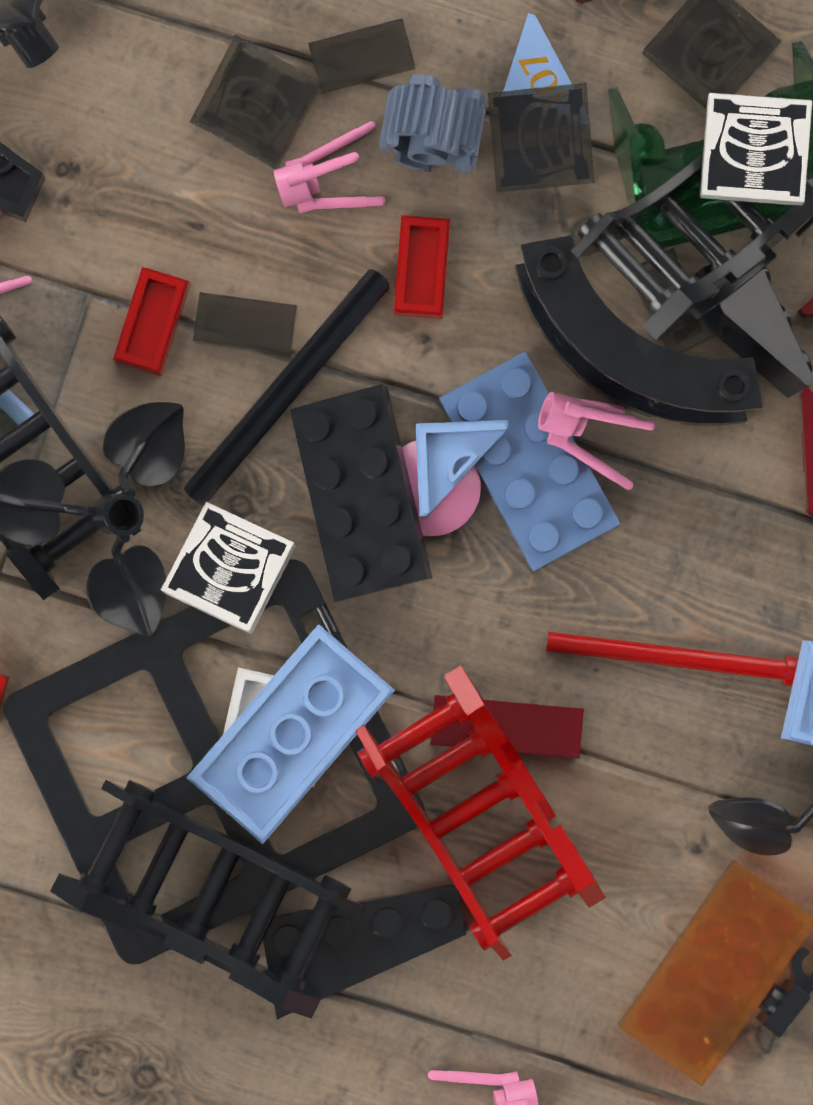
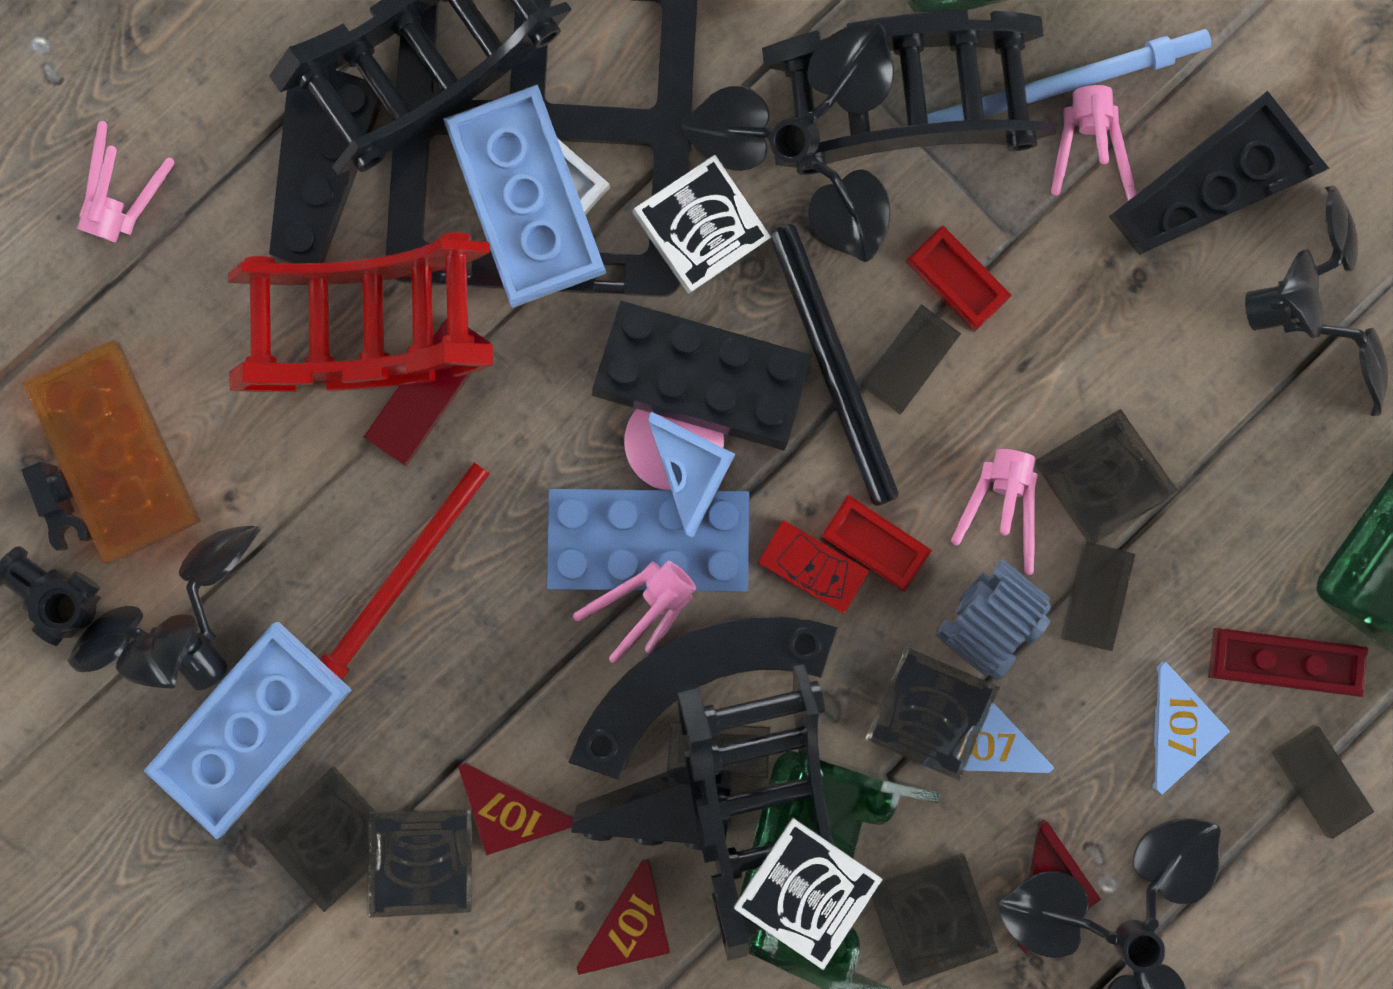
camera: 120 degrees right, 0 degrees up
none -> red tile [757,520,869,614]

